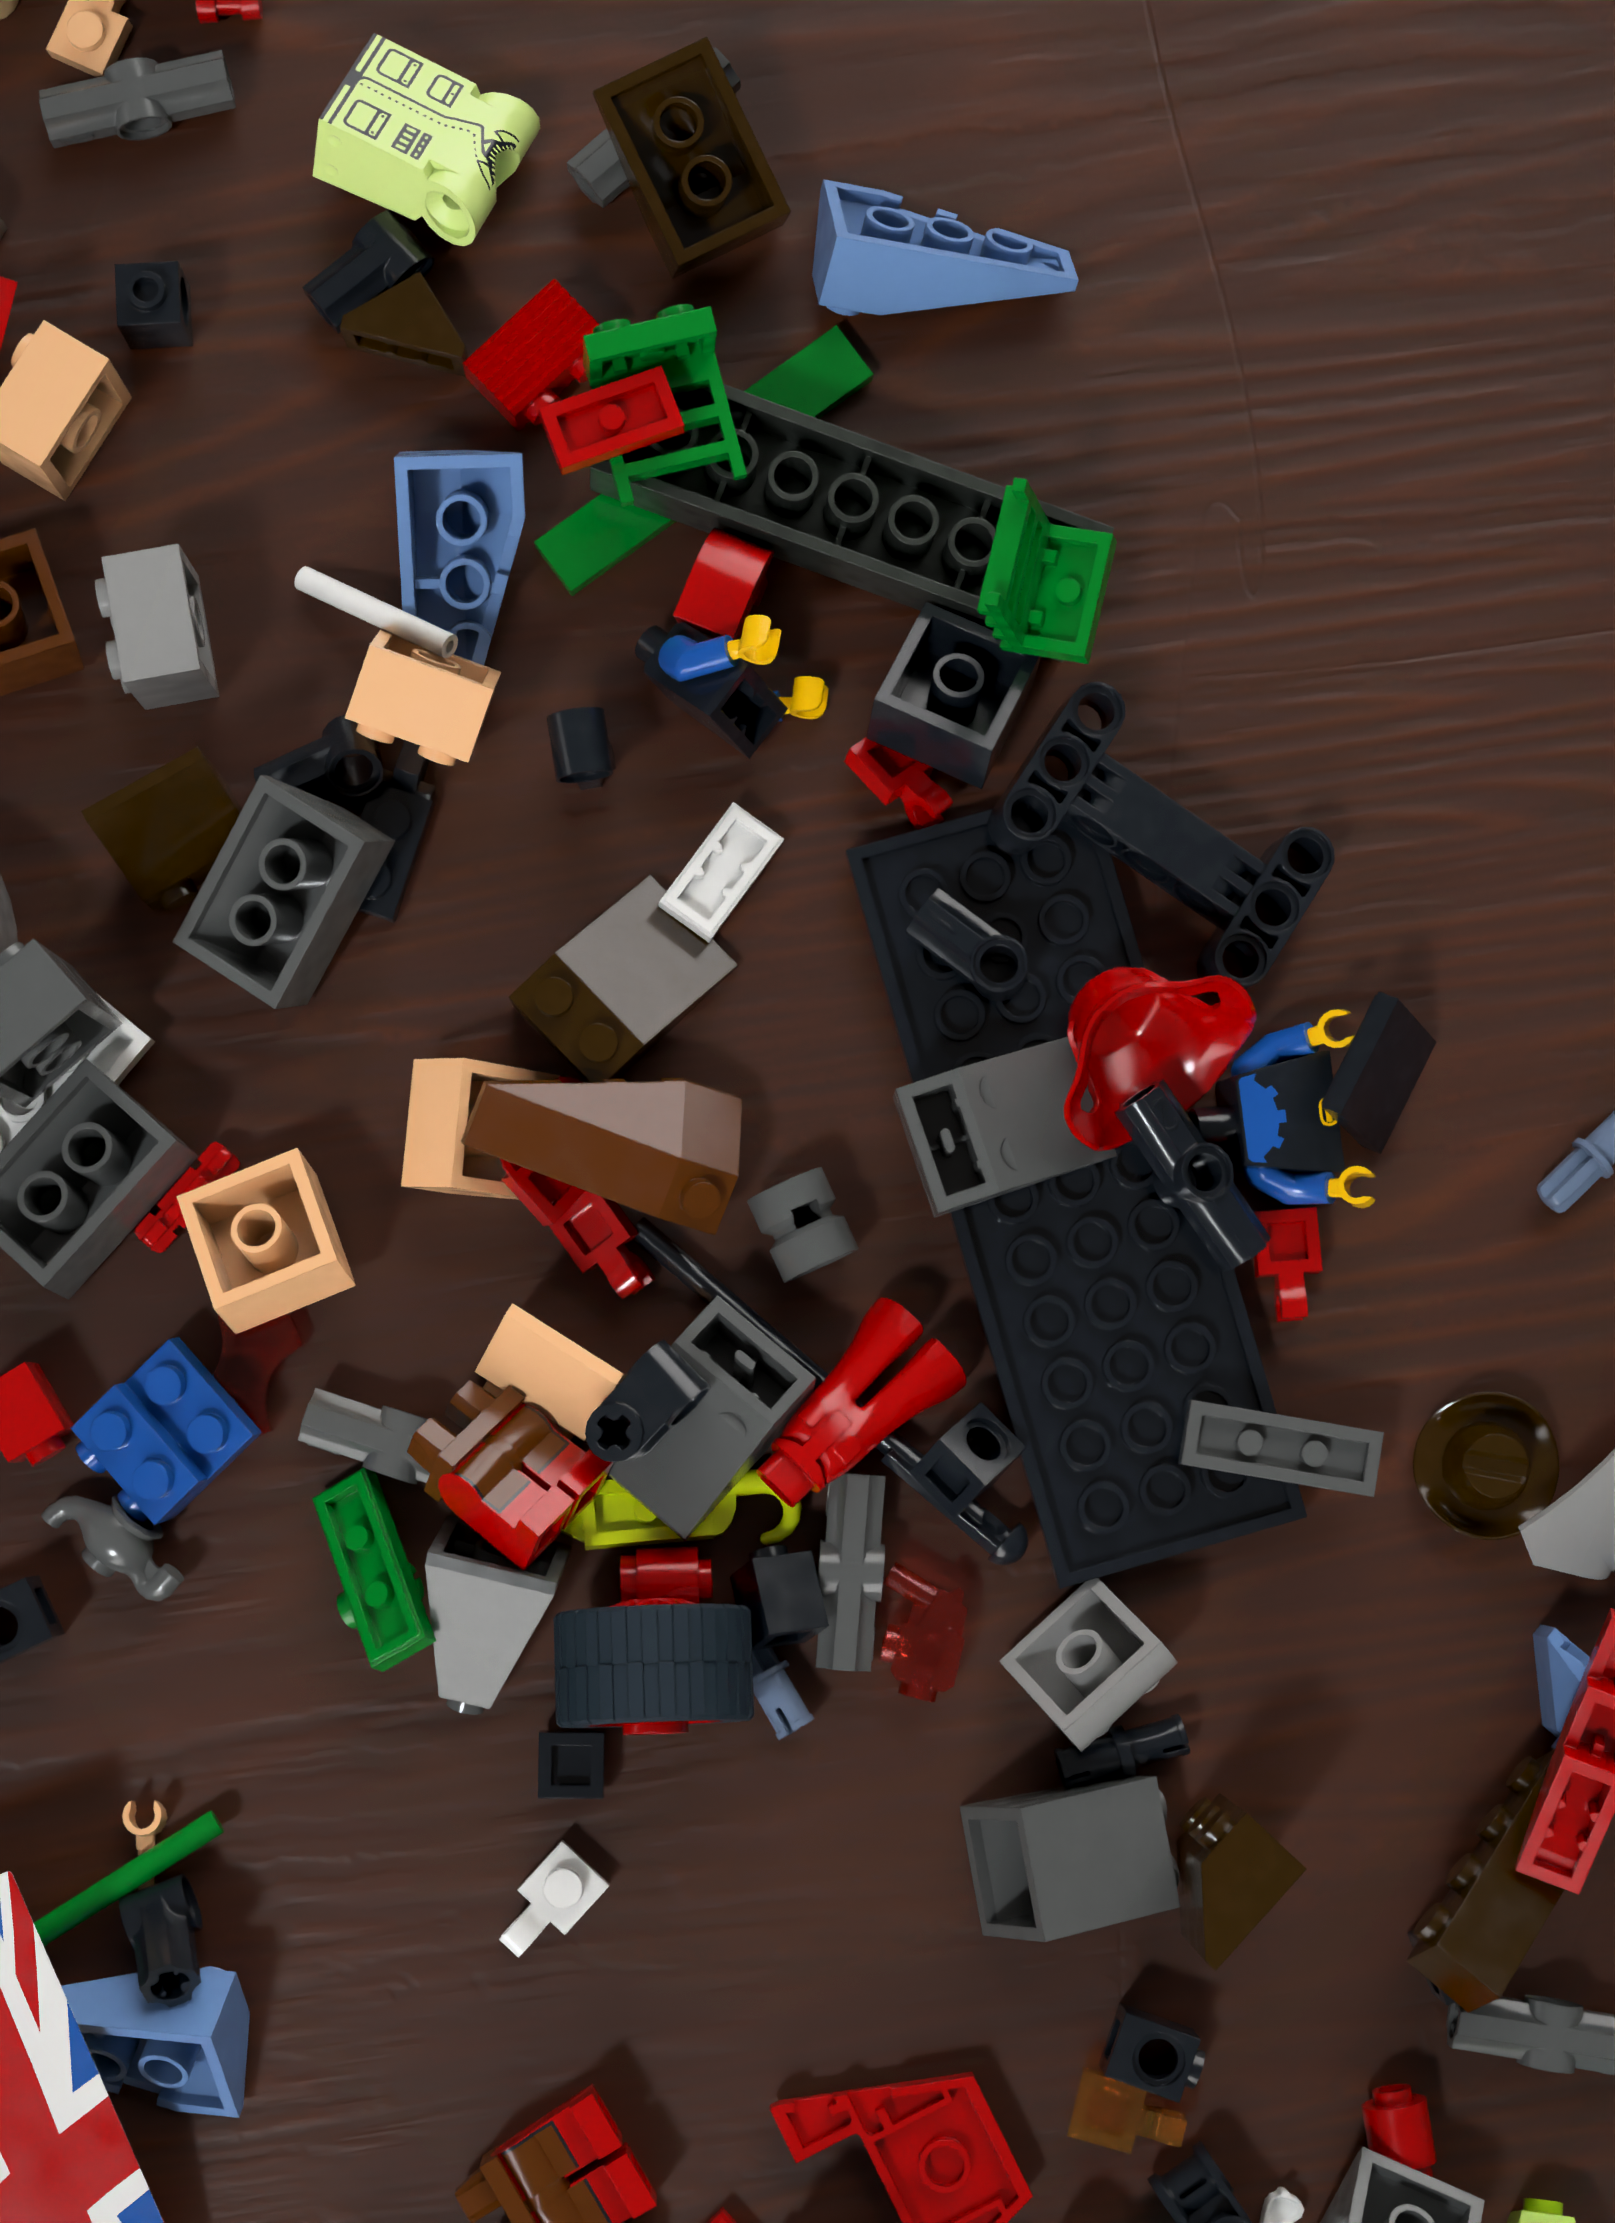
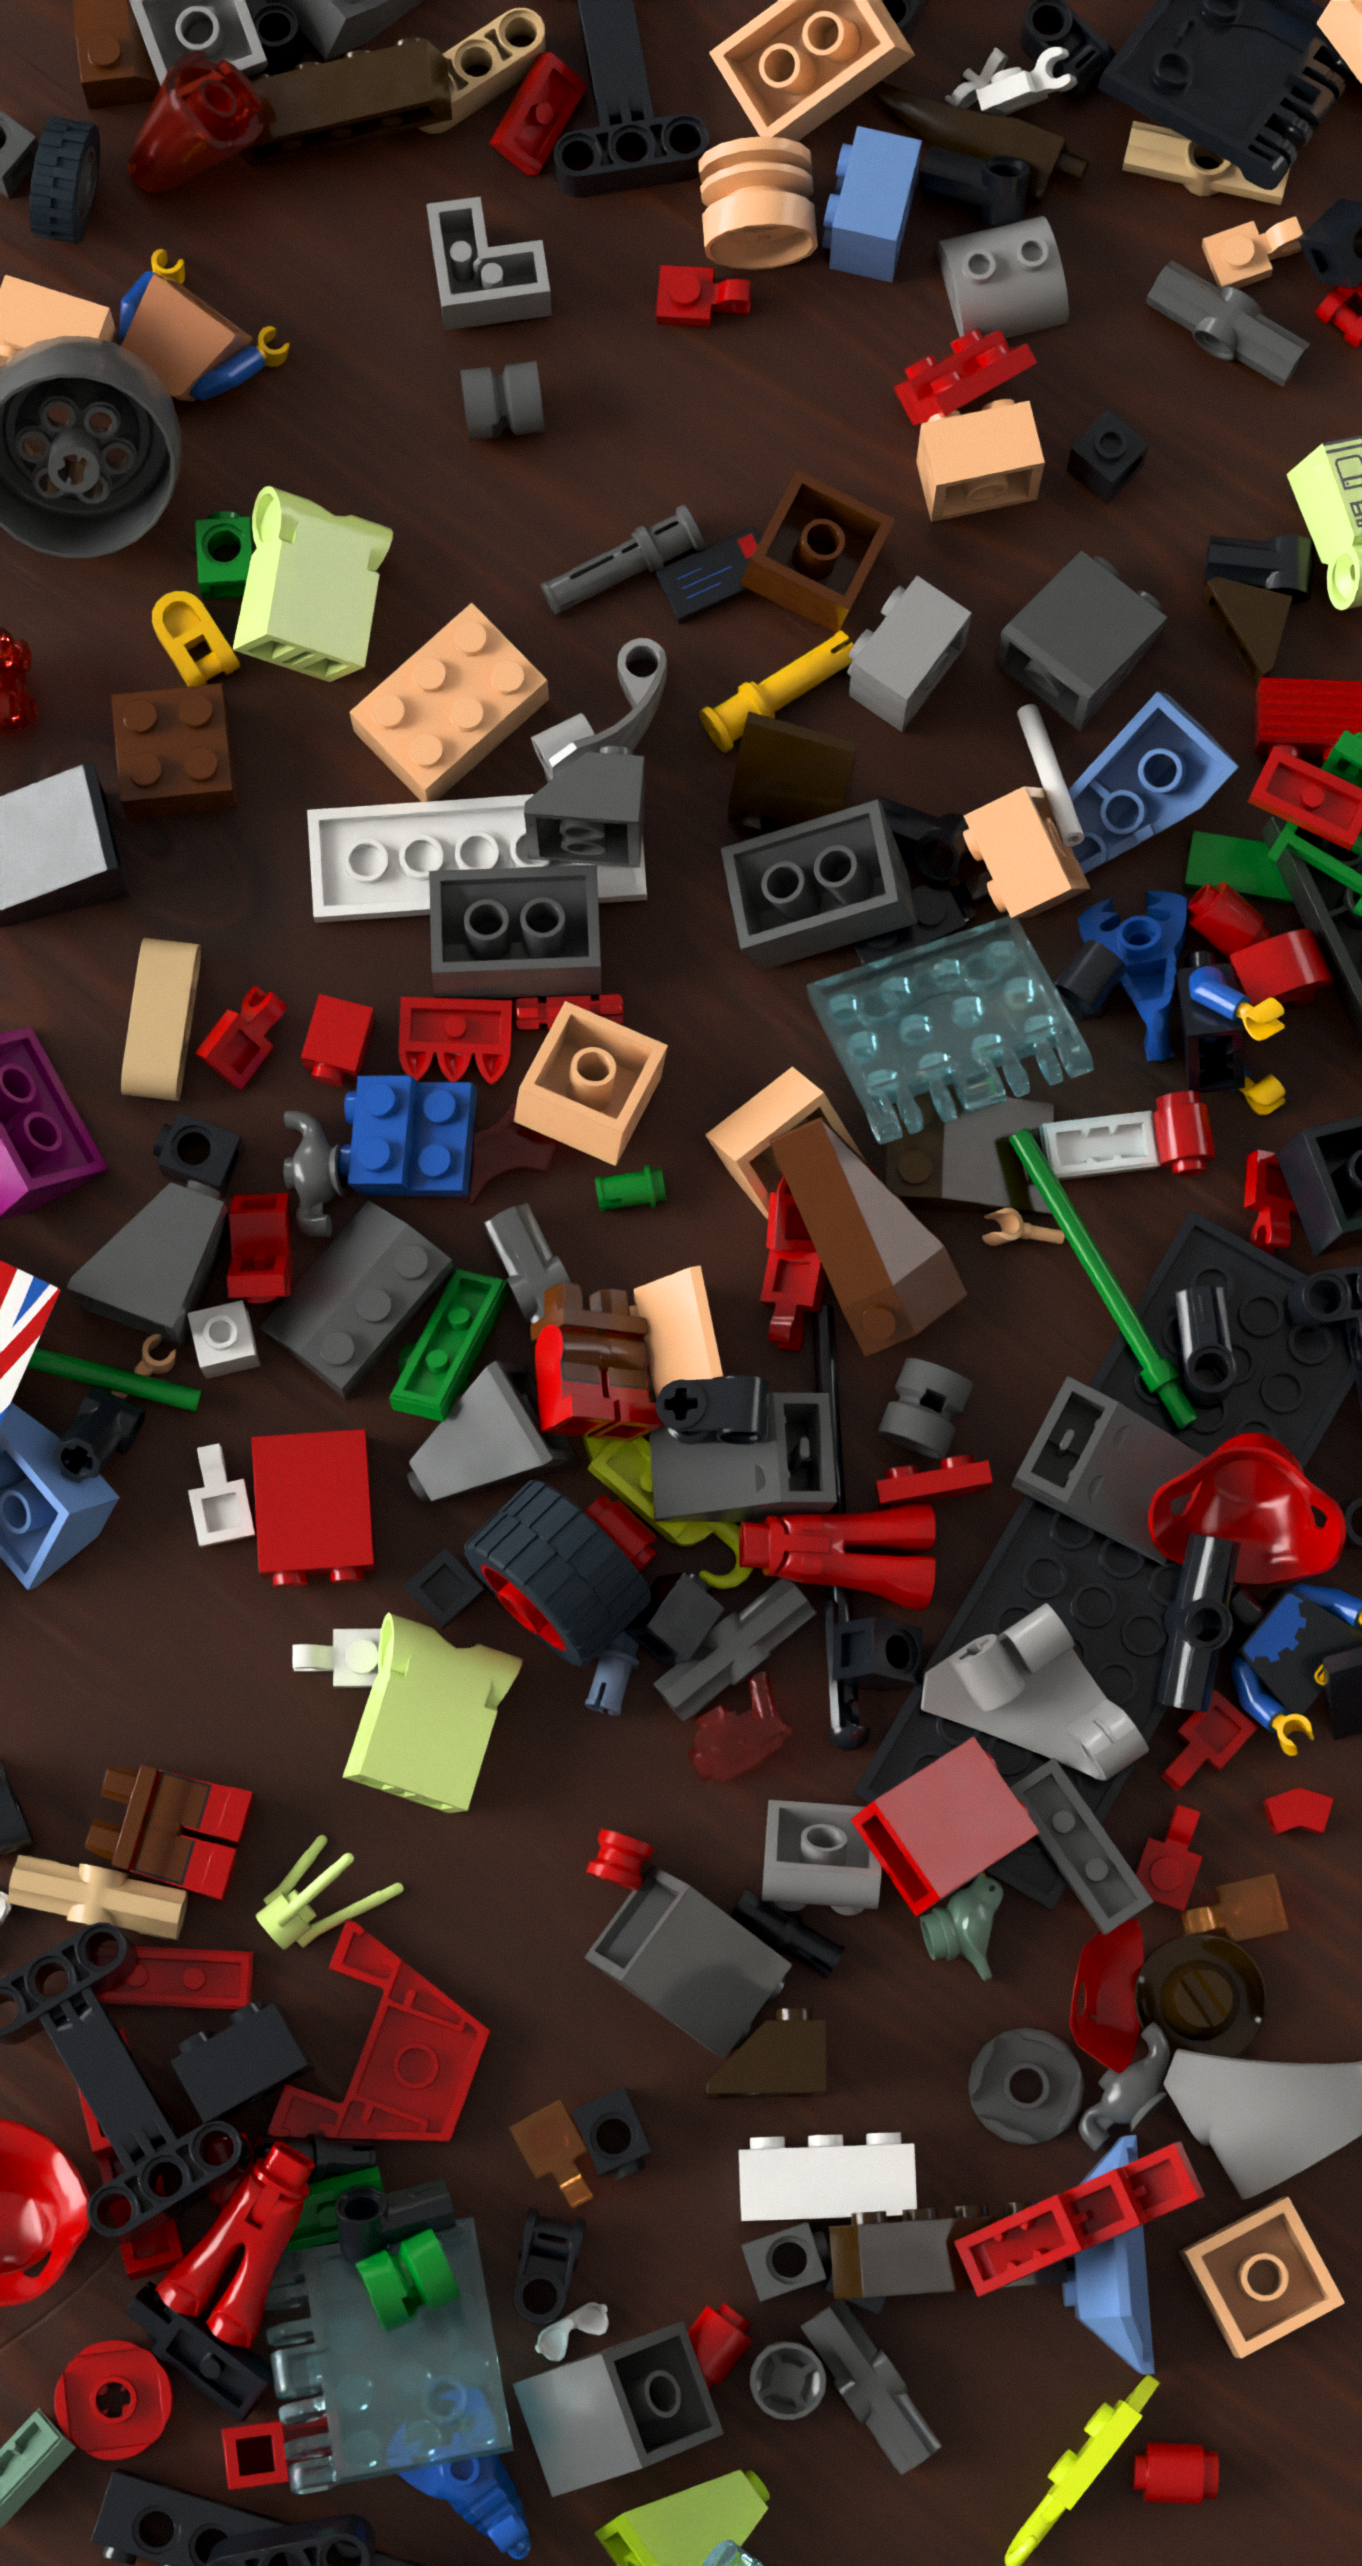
camera: 55 degrees right, 5 degrees down
none -> dark grey slope [67,1181,230,1348]
none -> white brick [187,1300,261,1379]
none -> white plate [188,1443,257,1548]
none -> red brick [227,1193,293,1303]
none -> red brick [251,1429,377,1588]
none -> yellowish green plant [255,1835,404,1950]
none -> dark grey slope [259,1200,454,1400]
none -> yellowish green piece [342,1612,523,1813]
none -> red plate [398,997,513,1085]
none -> red wheel [586,1829,654,1891]
none -> green pin [595,1164,667,1213]
none -> yellow pin [699,630,854,753]
none -> white brick [738,2132,917,2221]
none -> dark grey brick [741,2222,832,2302]
none -> dark grey wheel [749,2340,826,2420]
none -> clear light blue hinge [806,915,1094,1145]
none -> brick [850,1736,1040,1917]
none -> red plate [874,1454,993,1510]
none -> sand green animal [920,1872,1004,1982]
none -> light grey panel [921,1603,1149,1781]
none -> dark grey tile [968,2028,1085,2145]
none -> light nougat hand [982,1208,1065,1246]
none -> dark grey slope [995,550,1168,732]
none -> green bar [1008,1128,1199,1430]
none -> red piece [1070,1919,1144,2074]
none -> blue animal [1077,890,1189,1063]
none -> dark grey piece [1078,2022,1170,2152]
none -> red plate [1135,1805,1203,1911]
none -> red brick [1152,1091,1216,1177]
none -> clear orange plate [1181,1873,1289,1943]
none -> red brick [1187,882,1271,958]
none -> red piece [1262,1787,1334,1836]

